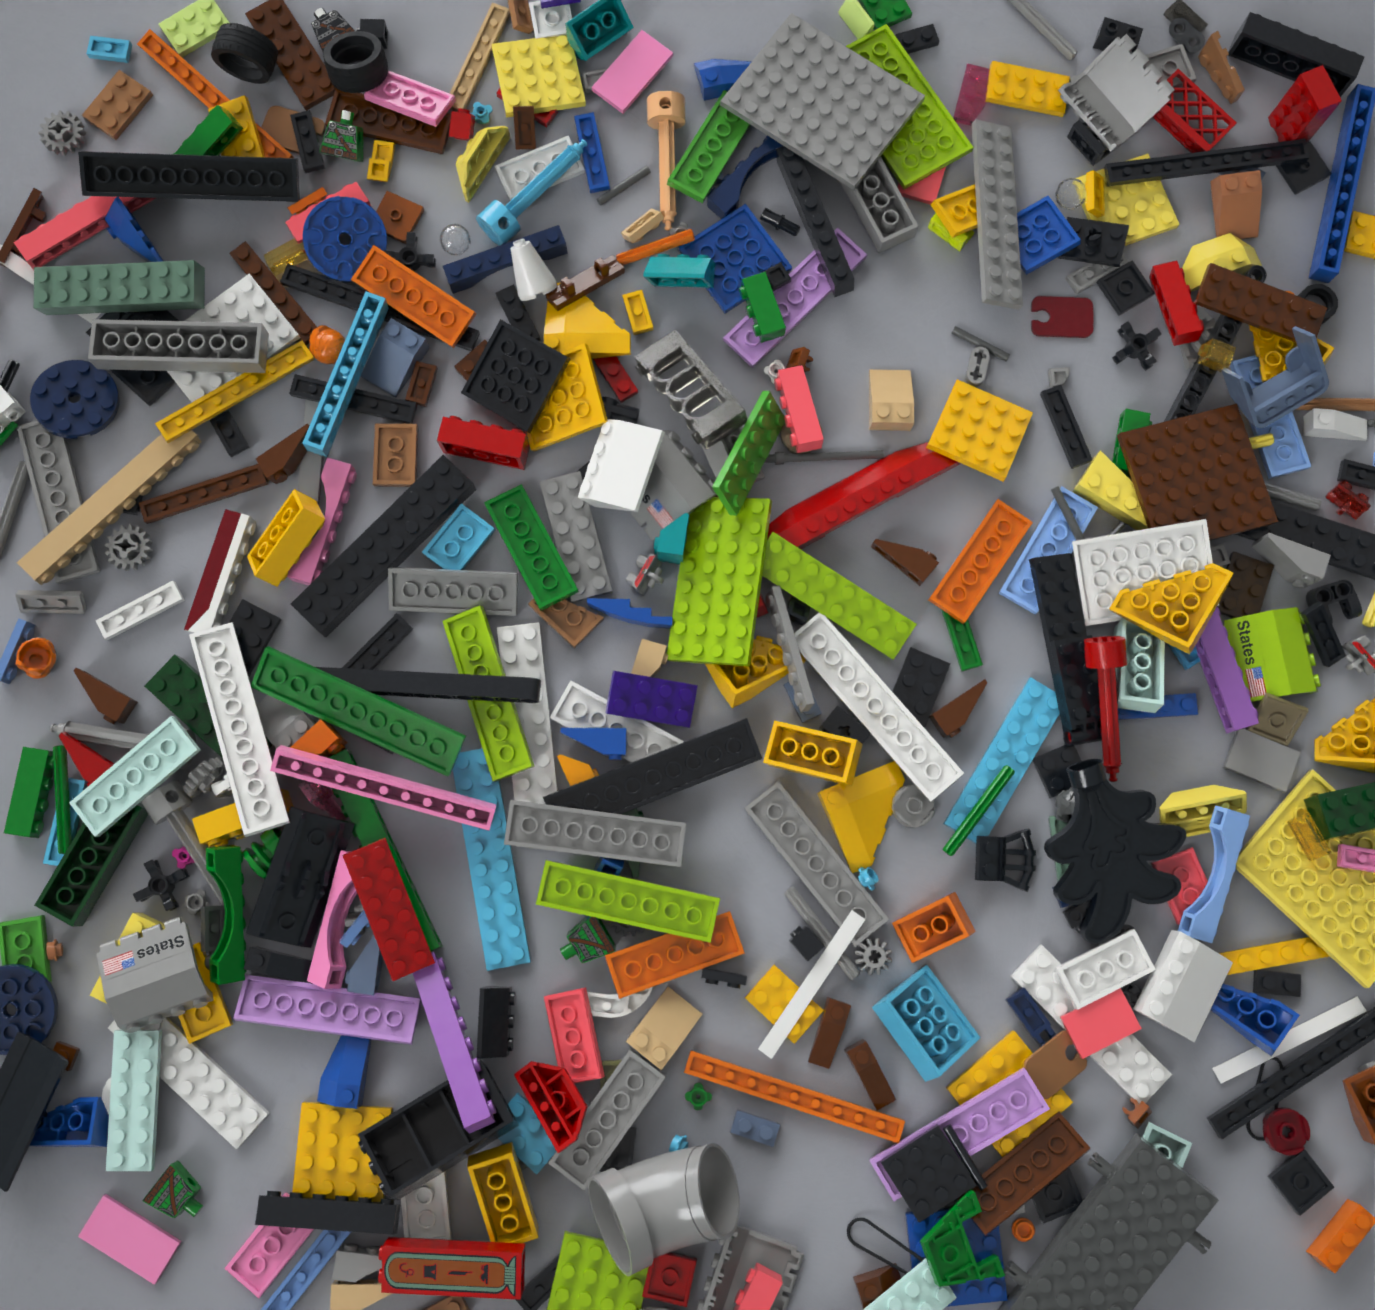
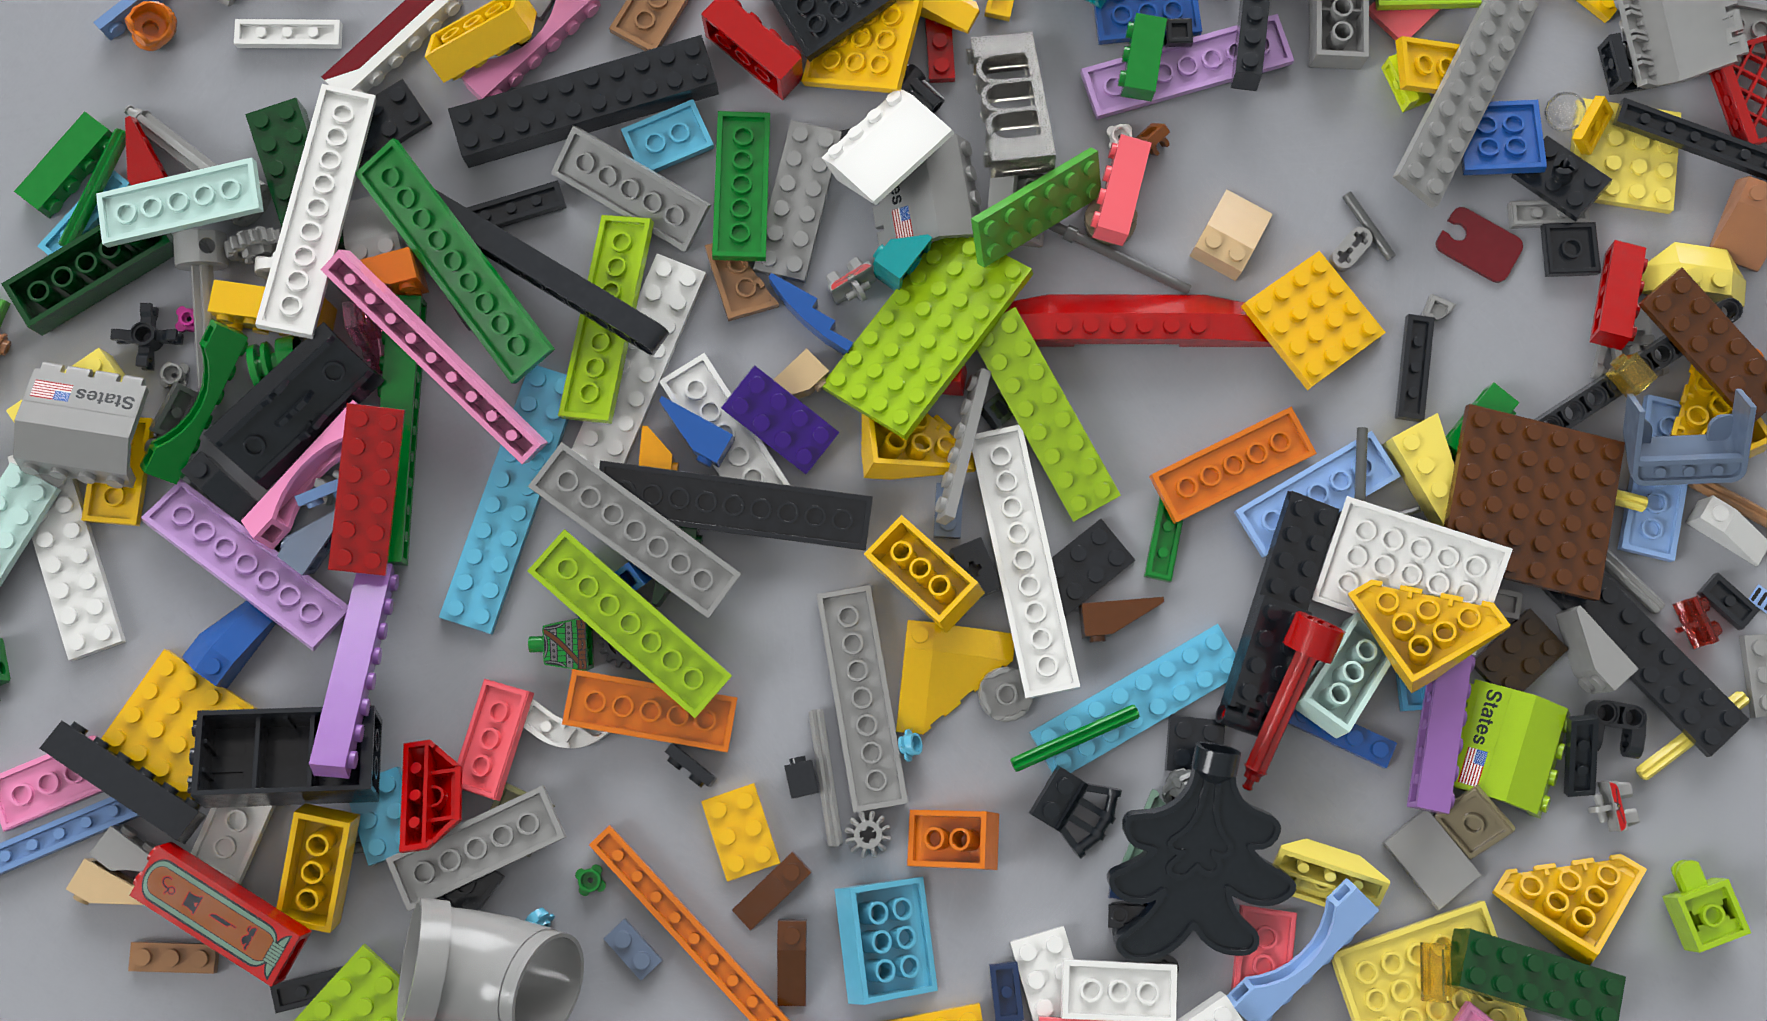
camera: 25 degrees right, 0 degrees up
reddish brown slope [74,668,138,725] -> none
black slope [477,986,516,1059] -> none
tan slope [626,986,702,1070] -> none
white sticker [758,910,866,1059] -> none
reddish brown slope [871,539,939,586] -> none
black pin [1112,321,1162,371] -> none

